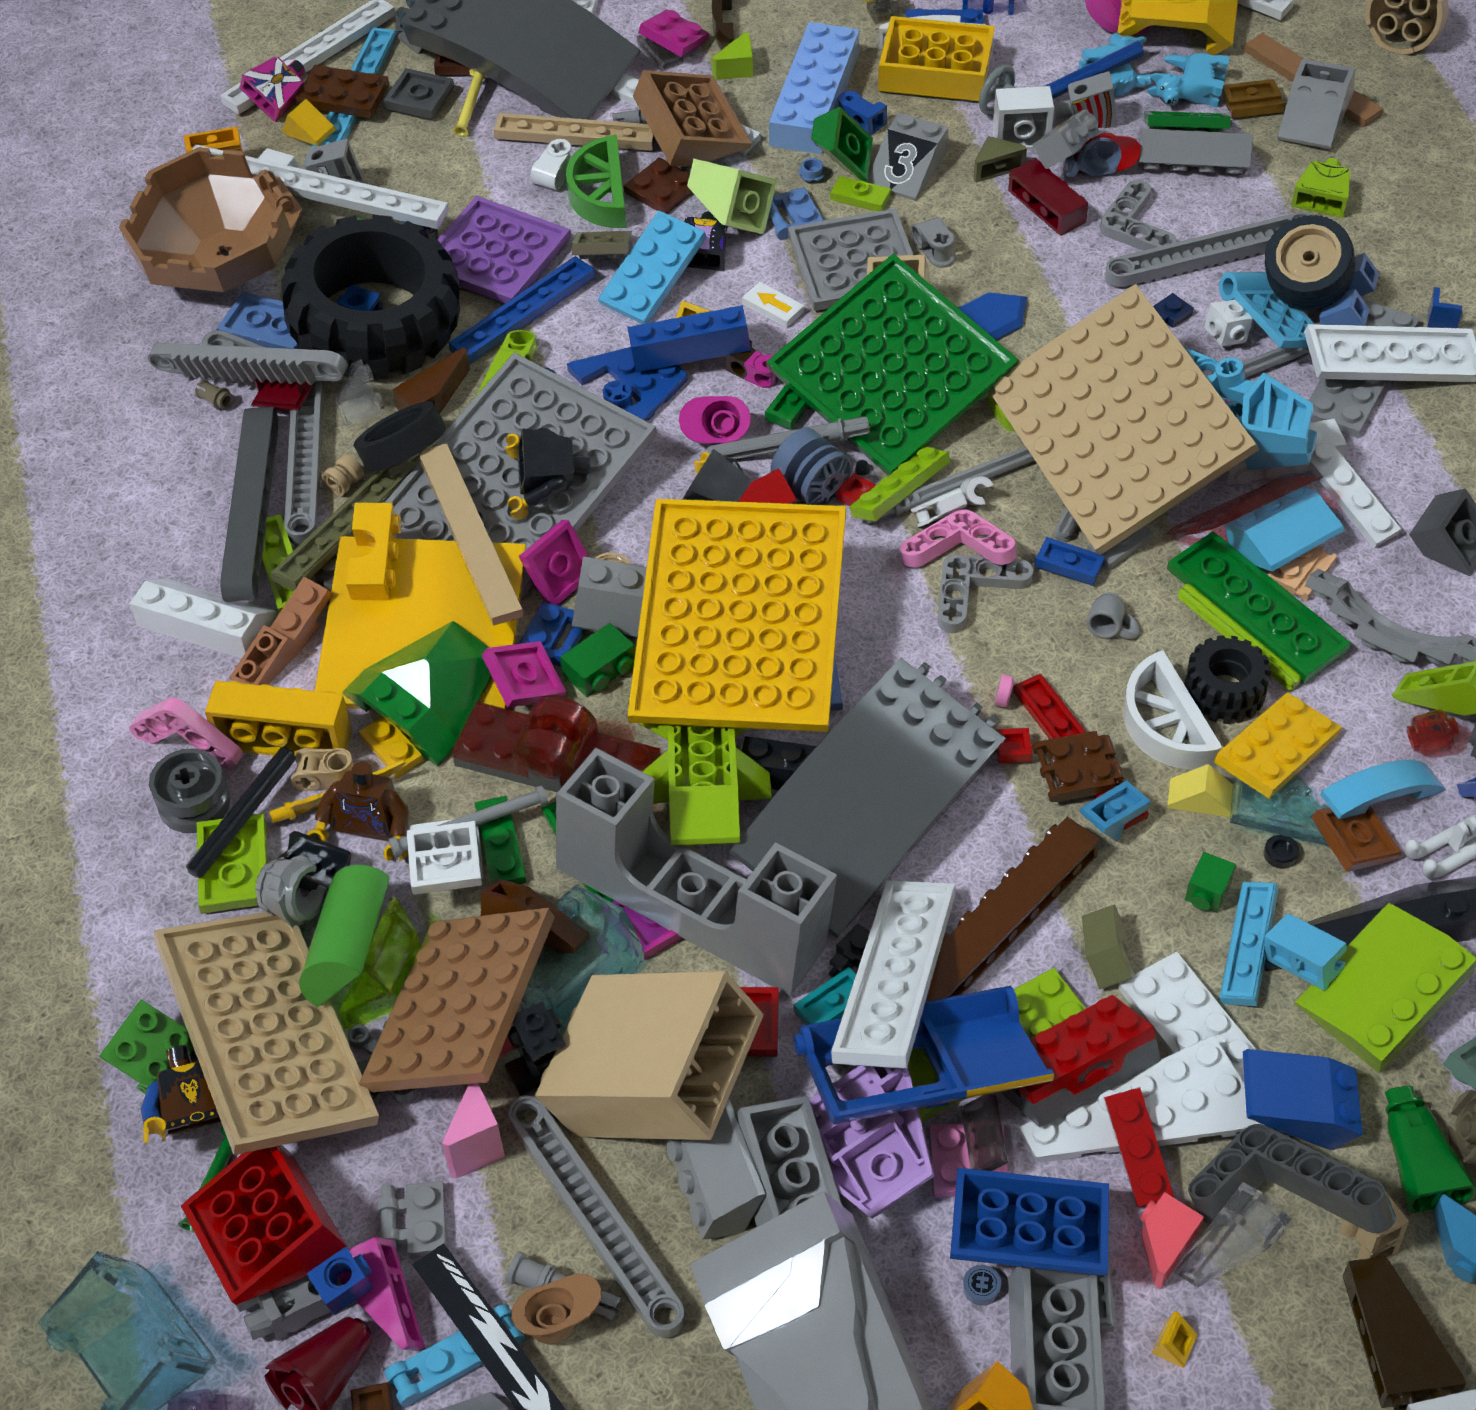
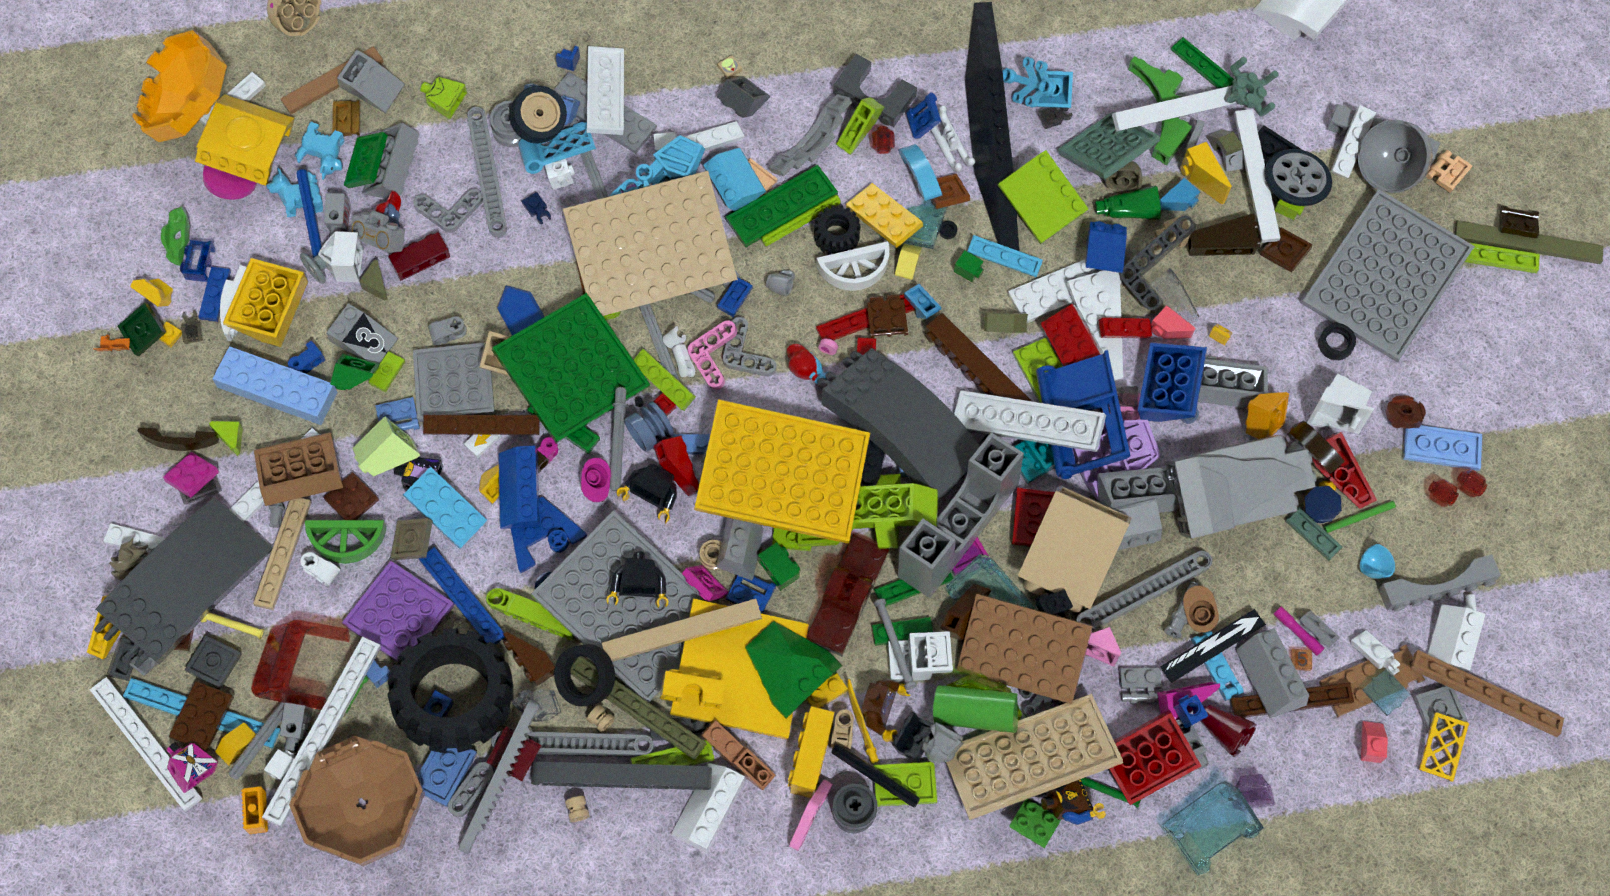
camera: 90 degrees left, 15 degrees up
dark tan pin [195,380,233,410] -> none
dark pink plate [482,641,567,708] -> none
medium blue plate [799,158,825,182] -> none
clear red piece [1166,475,1324,535] -> none
medium azure hinge [1264,913,1347,991] -> none
none -> light grey axle [228,695,294,780]
none -> clear red windscreen [251,620,350,710]
none -> reddish brown plate [423,415,540,435]
none -> tan wheel [565,796,590,822]
none -> red hair [787,344,828,384]

